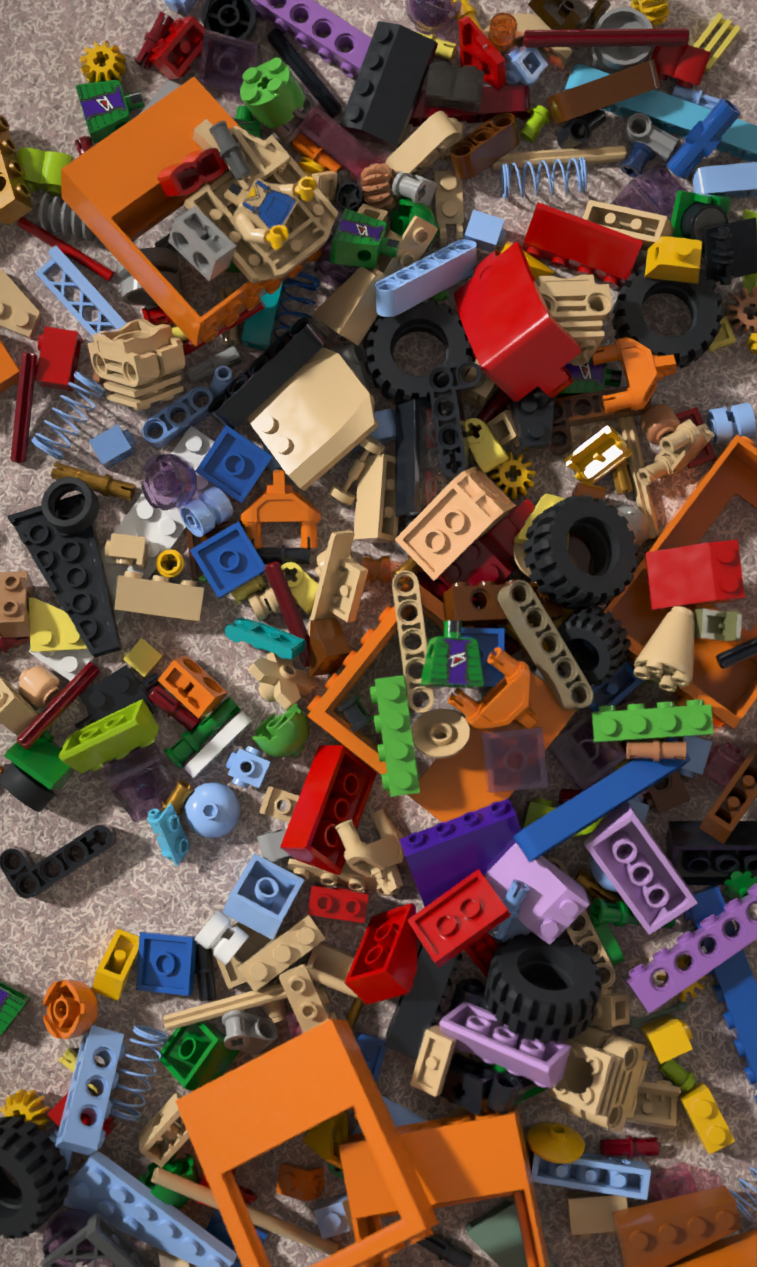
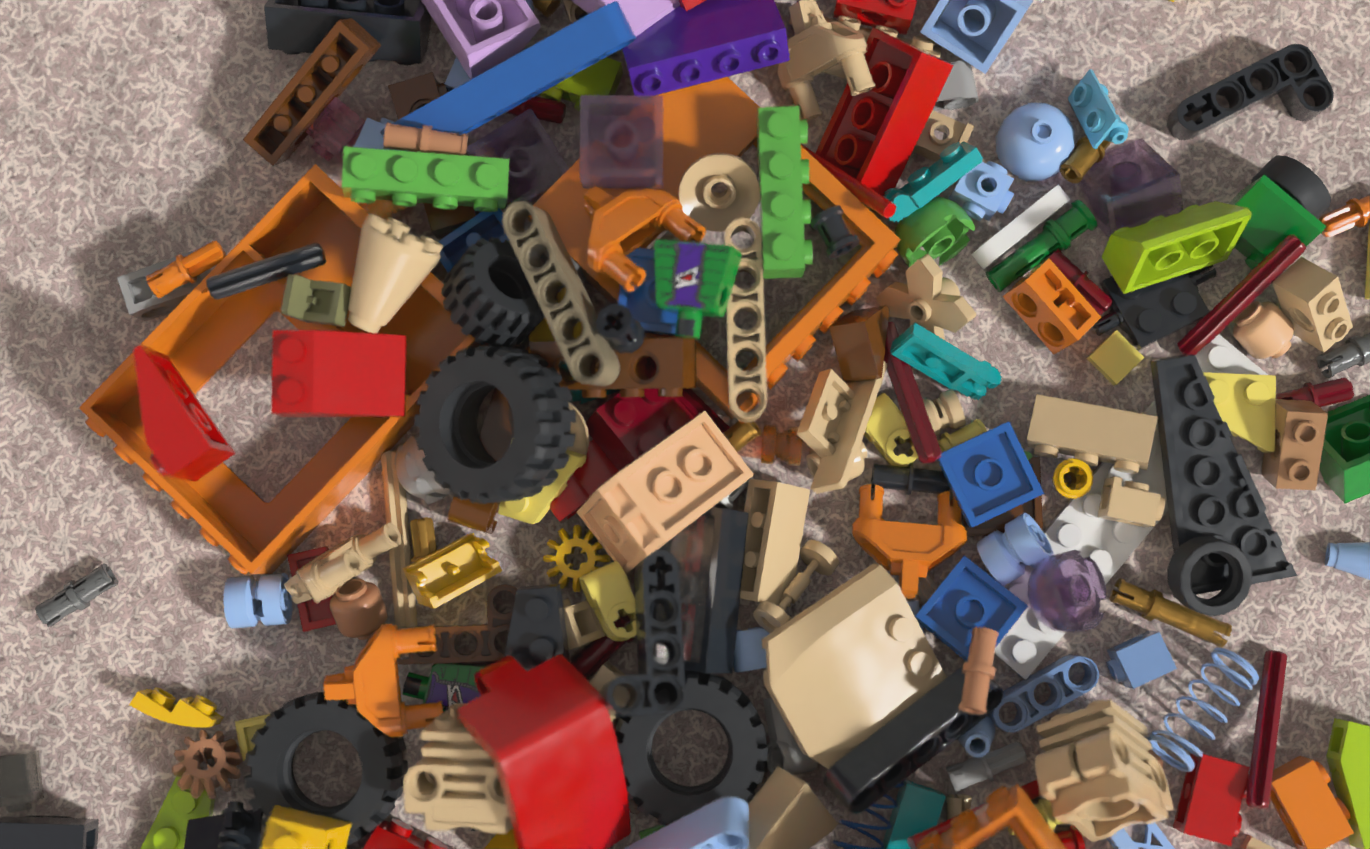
camera: 170 degrees left, 0 degrees up
none -> black bush [596,304,645,353]
none -> red bar [801,144,896,218]
none -> teal hinge [883,141,983,223]
none -> nougat pin [959,627,999,715]

